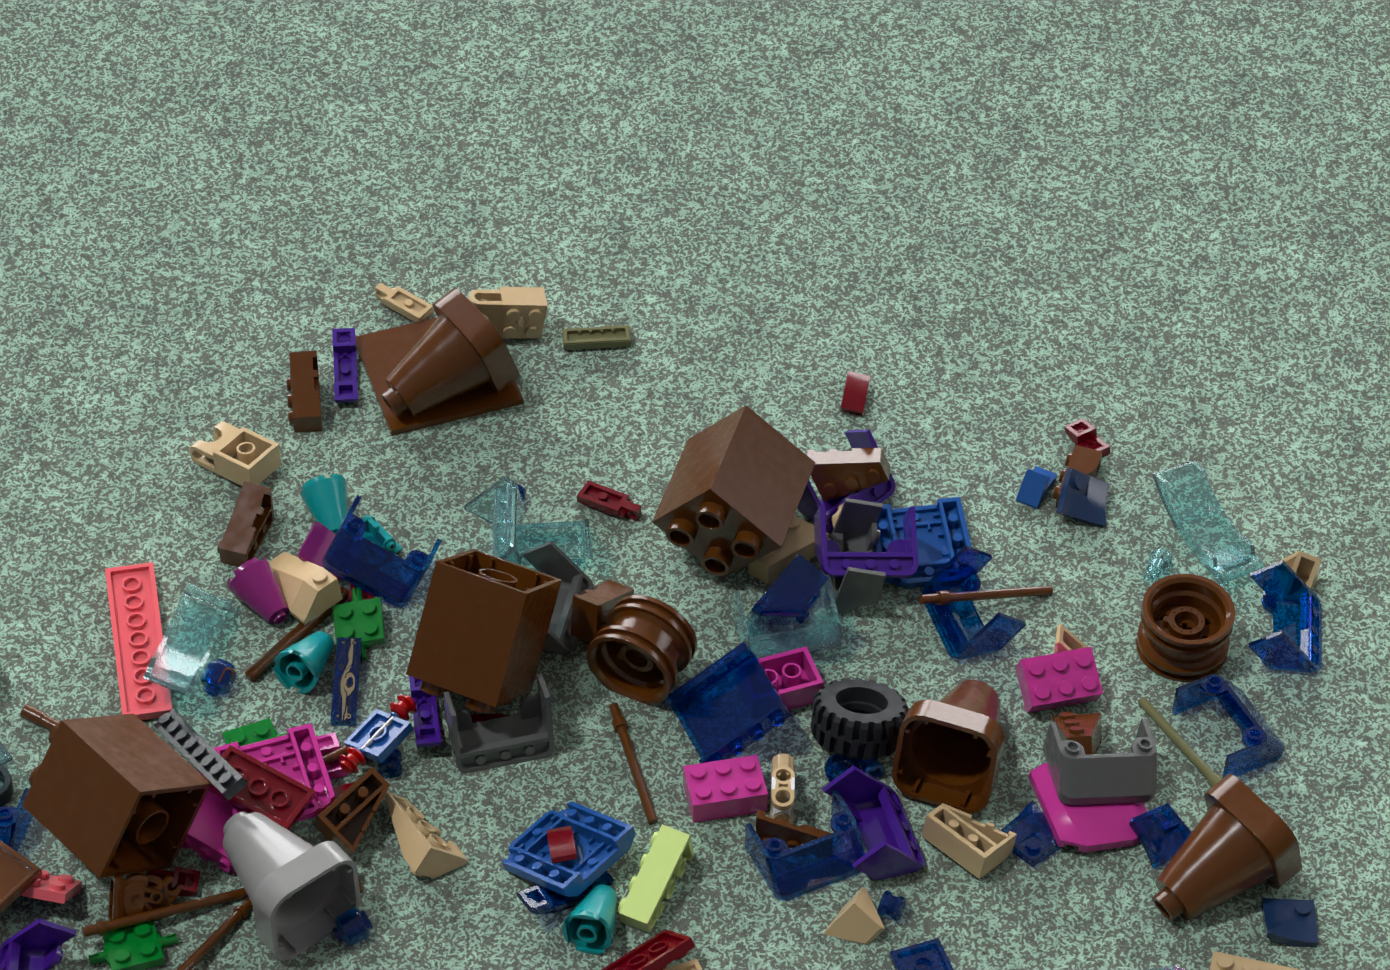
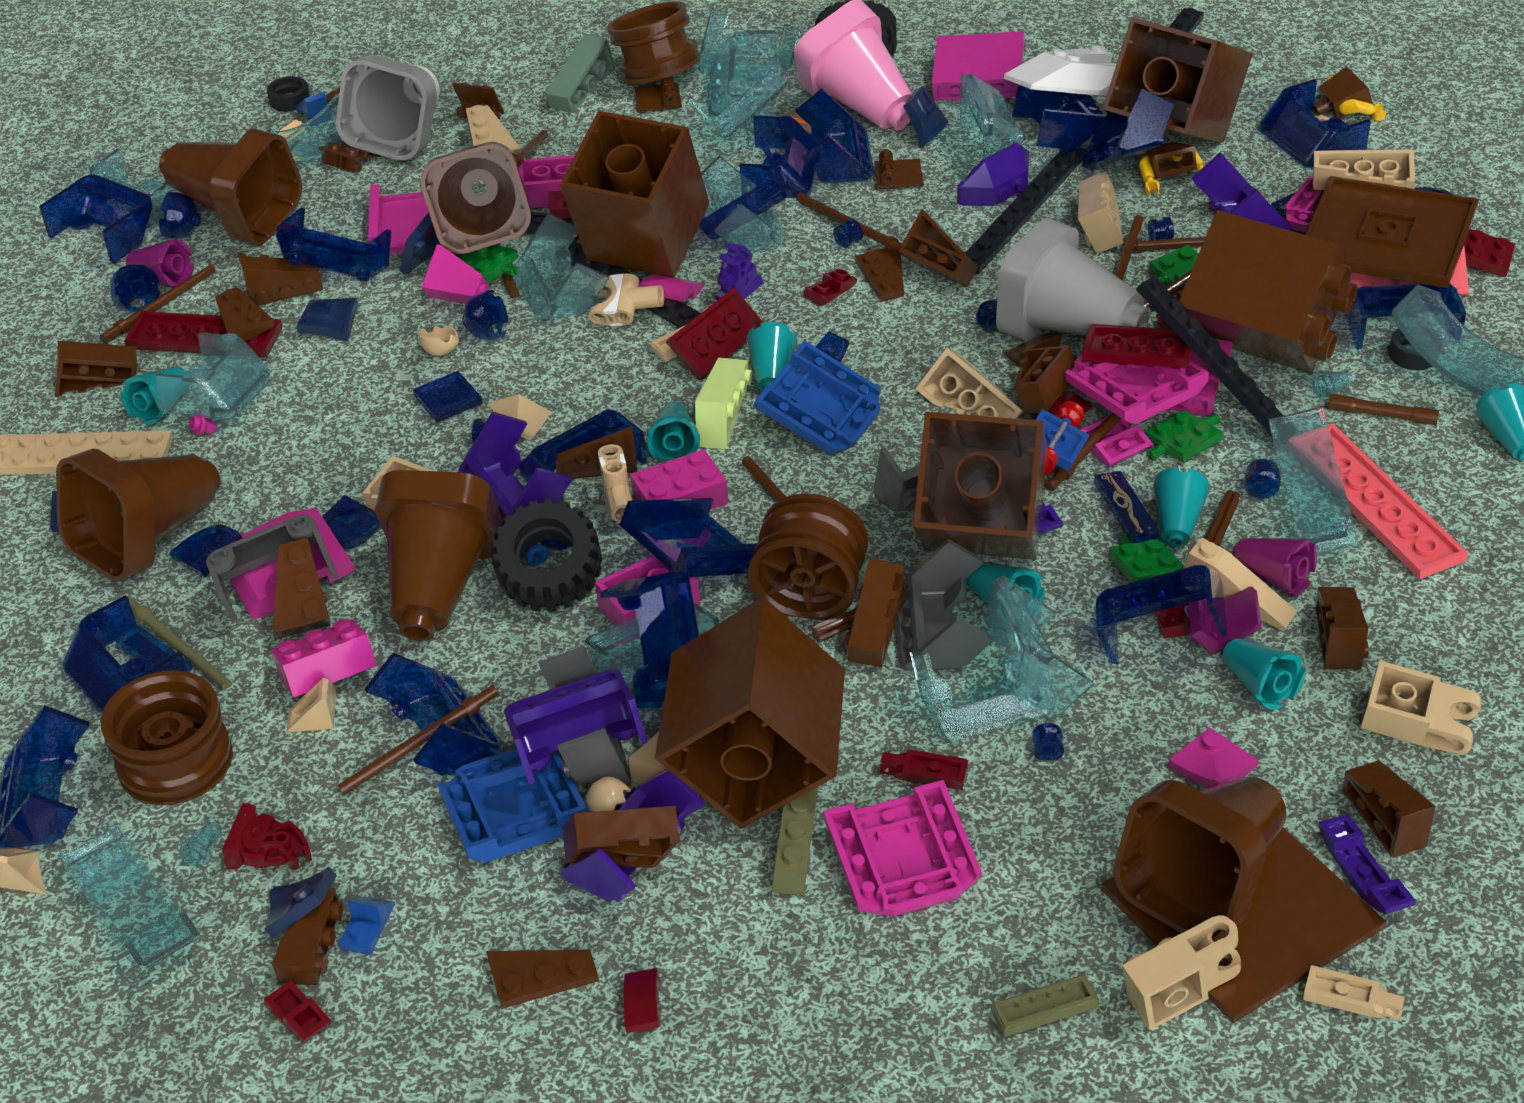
camera: 170 degrees right, 5 degrees down
teal hinge [356,515,403,560] -> none
dark red slope [546,826,577,863] -> none
none -> clear blue tile [115,625,193,673]
none -> dark red piece [222,802,312,870]
none -> reddish brown wing [486,949,599,1009]
none -> teal cone [647,401,700,462]
none -> dark pink wedge [823,780,982,916]
none -> dark pink plate [1169,727,1258,788]

